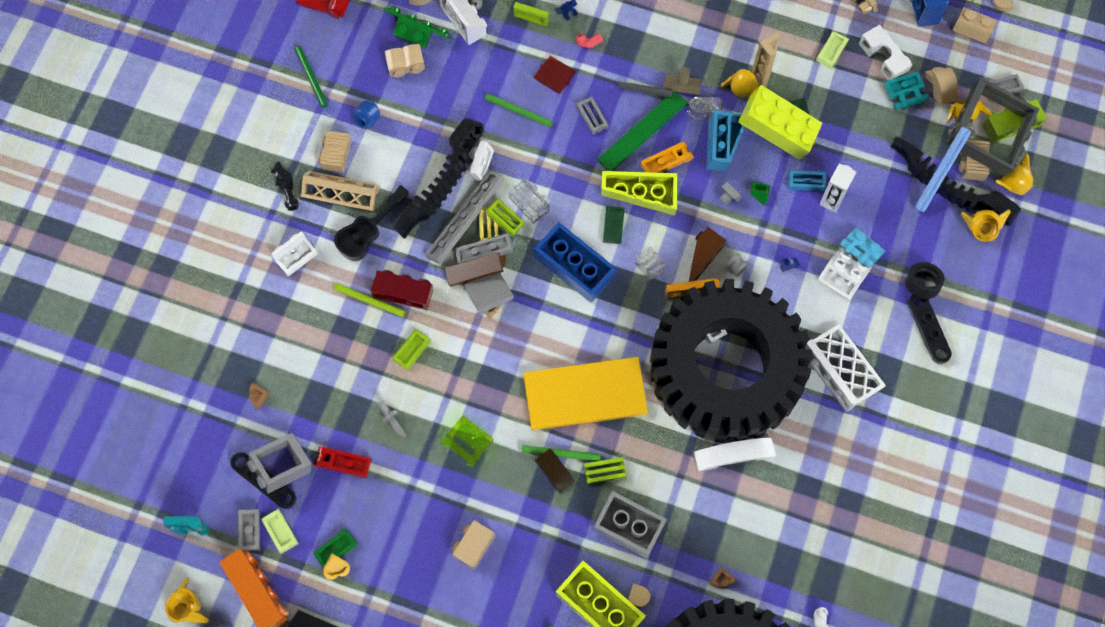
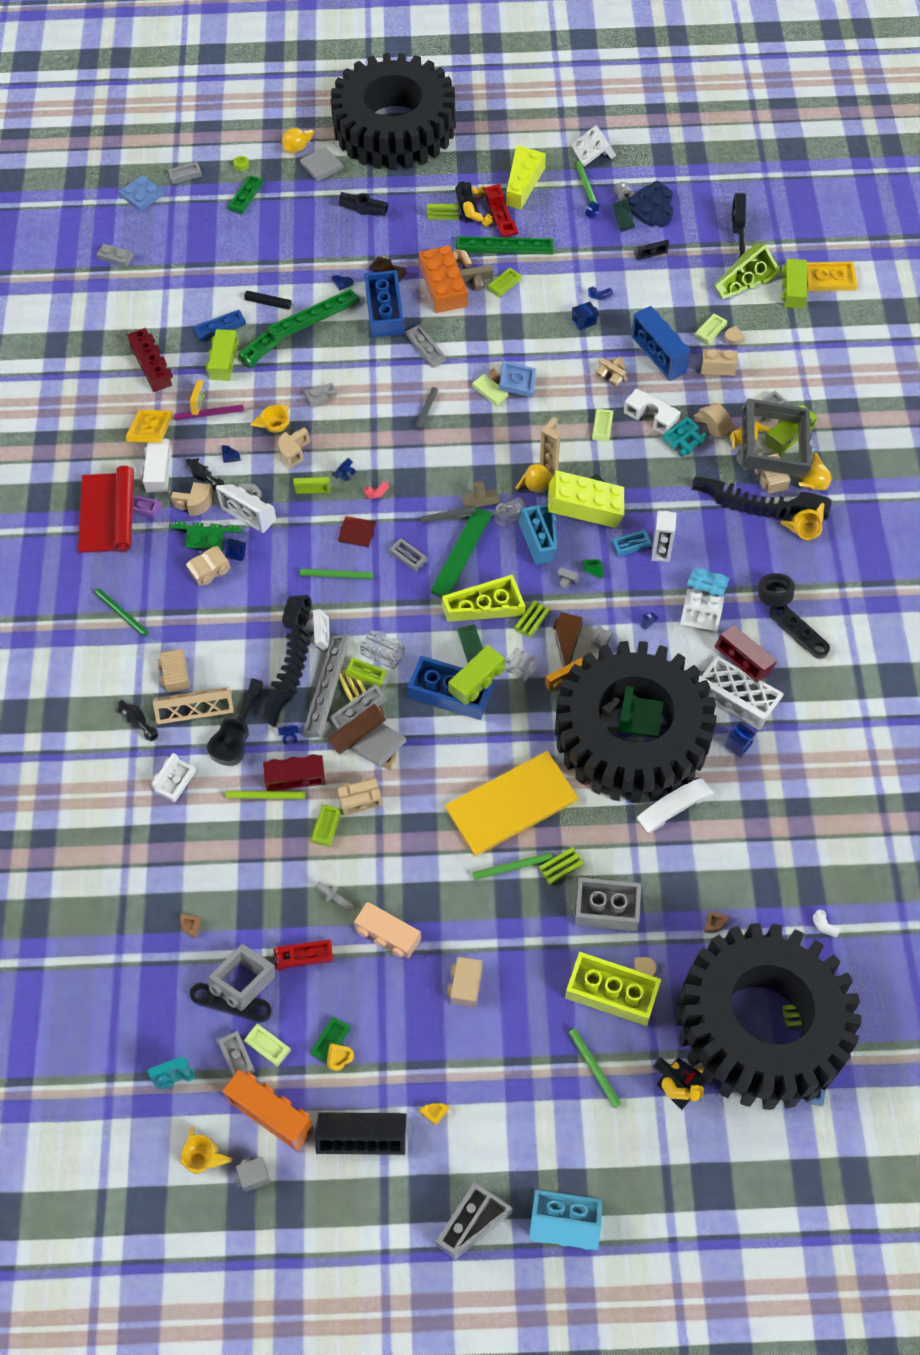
camera: 20 degrees left, 10 degrees down
blue head [353,101,380,128] -> none
clear neon green plate [441,415,494,468] -> none
dark brown slope [535,448,575,494] -> none
light orange plate [640,141,694,173] -> none
light blue axle [915,127,971,212] -> none
none -> clear blue tile [225,538,246,561]
none -> clear blue tile [278,724,299,745]
none -> tan brick [337,778,383,816]
none -> light nougat brick [354,902,421,959]
none -> lime brick [448,645,505,705]
none -> lime tile [515,600,550,639]
none -> dark green bracket [619,686,664,738]
none -> brick [714,625,777,683]
none -> clear blue brick [725,723,756,758]

